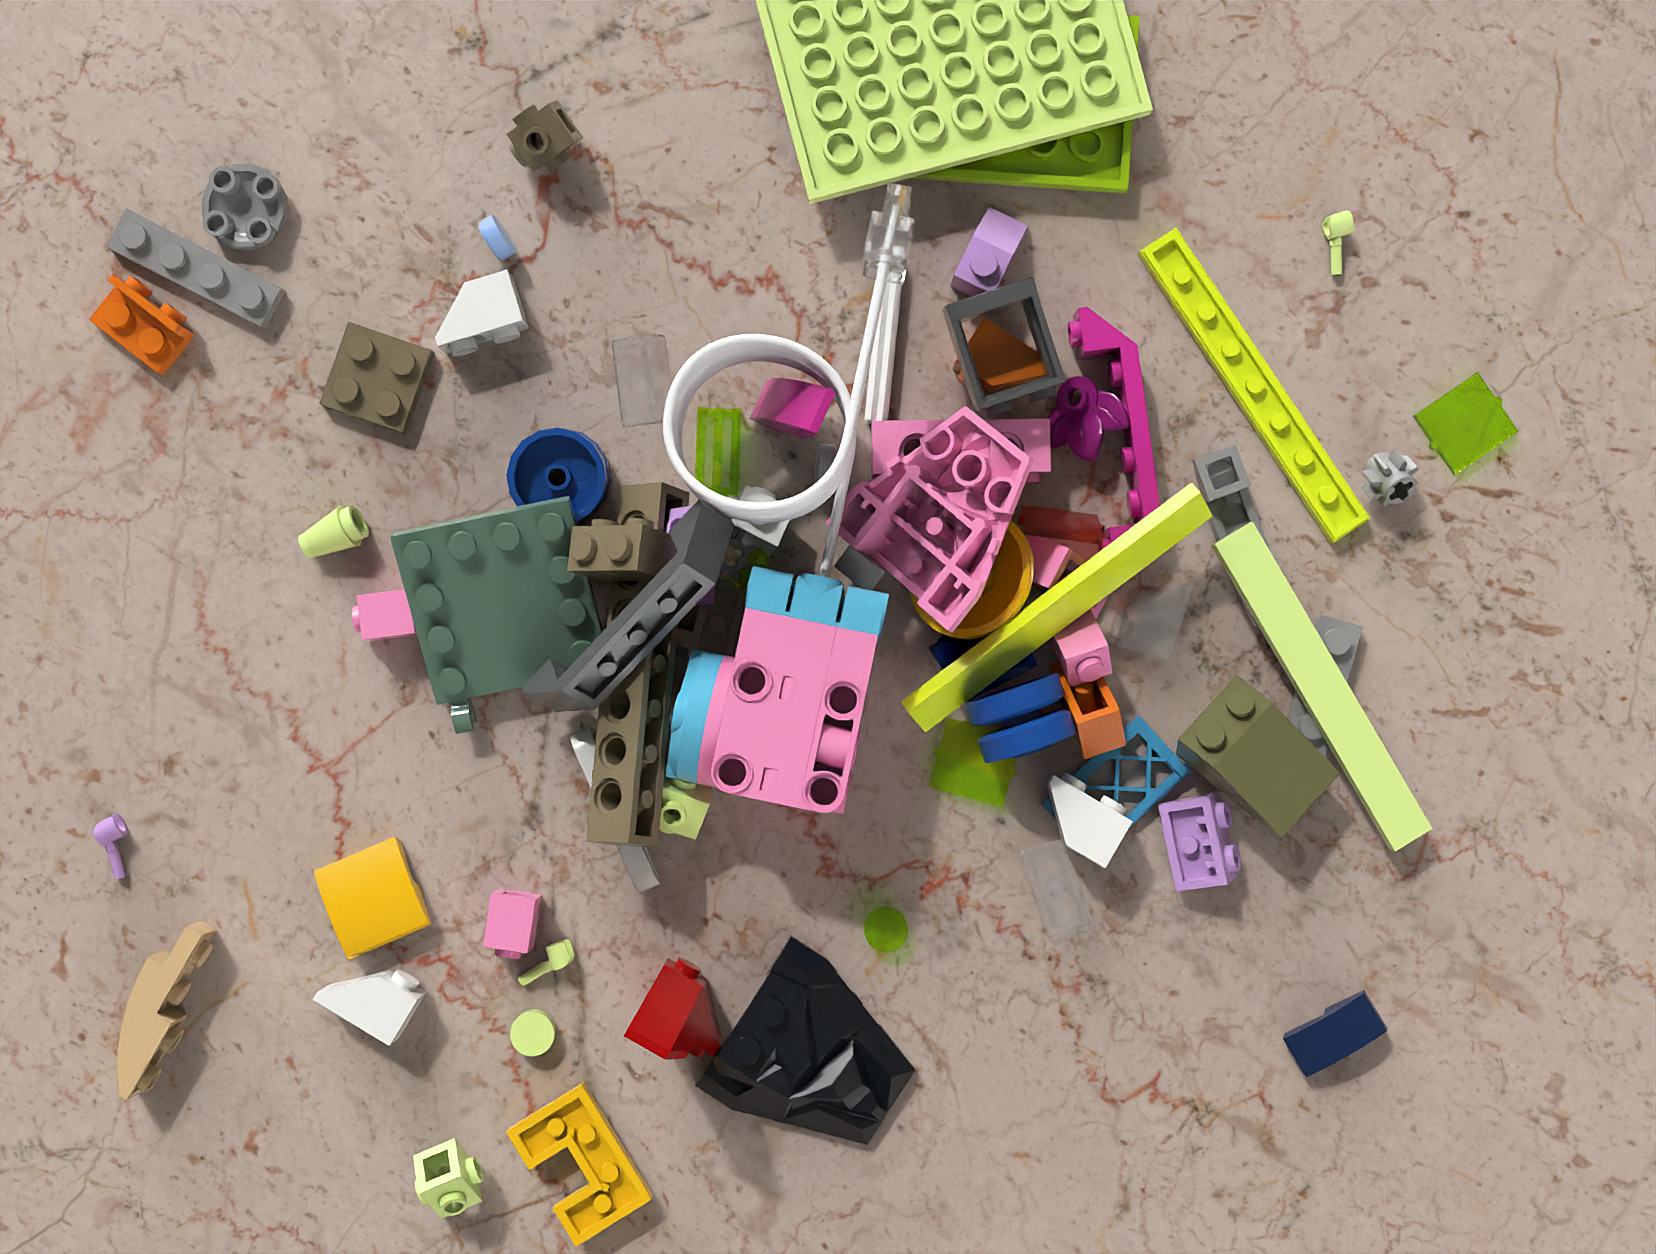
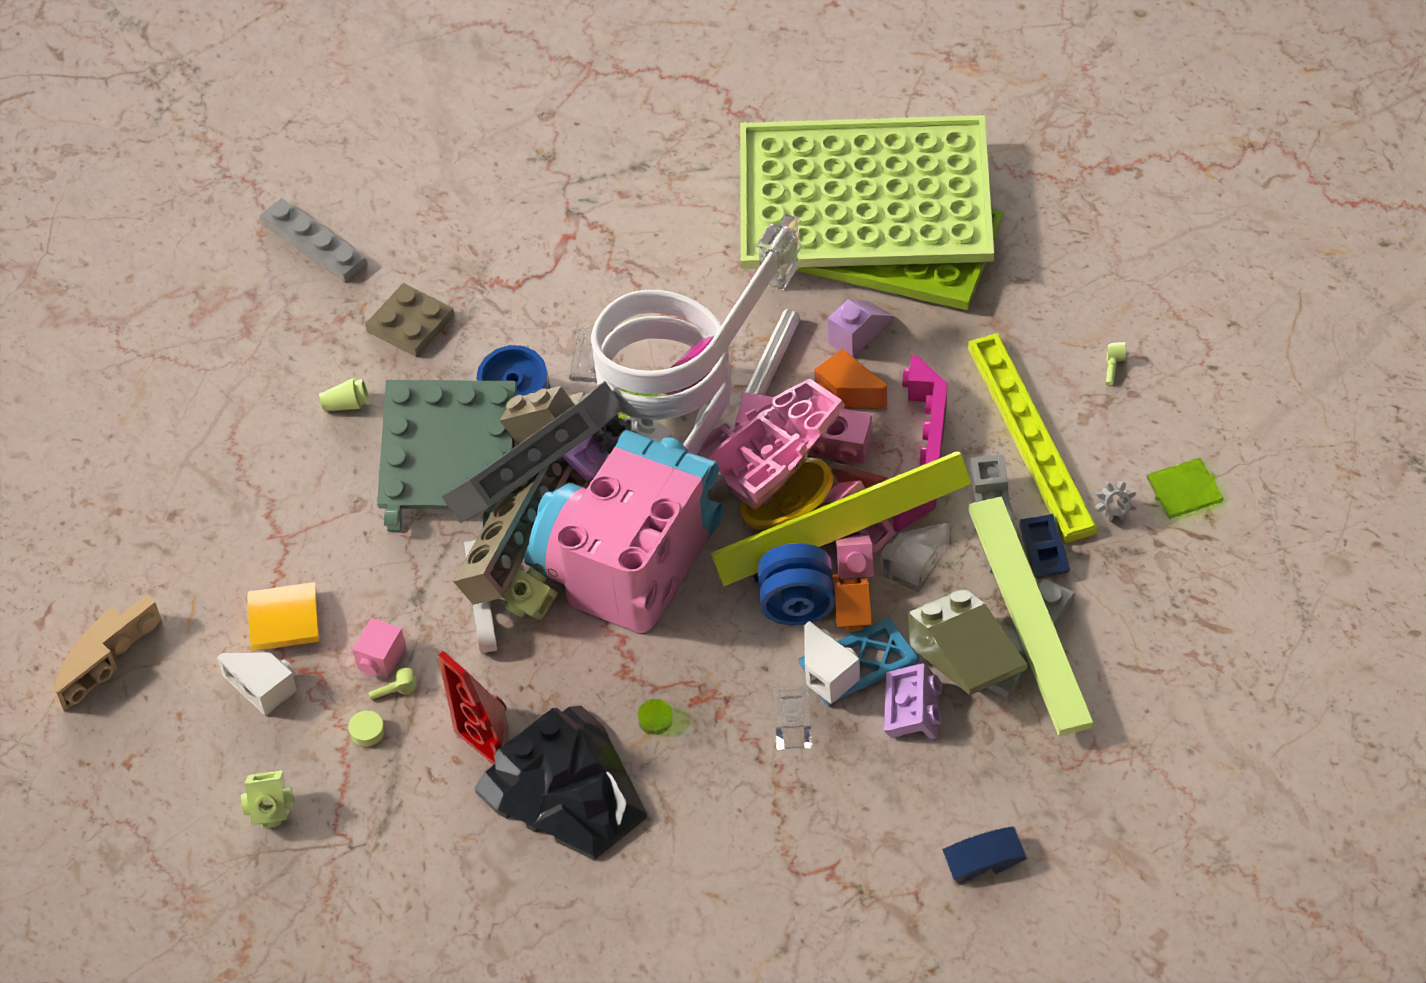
camera: 20 degrees right, 35 degrees down
orange bracket [89,273,195,376] -> none
lavender hand [93,814,128,879] -> none
light grey dish [202,164,287,251] -> none
bright pink brick [352,589,417,641] -> none
white slope [435,270,529,356] -> none
light blue tile [478,214,517,260] -> none
dark tan brick [506,100,583,172] -> none
yellow plate [506,1082,653,1247] -> none
clear neon green piece [928,717,1017,808] -> none
dark grey window [942,277,1066,417] -> none
magenta plate [1048,376,1129,462] -> none
none -> dark blue slope [1019,514,1070,578]

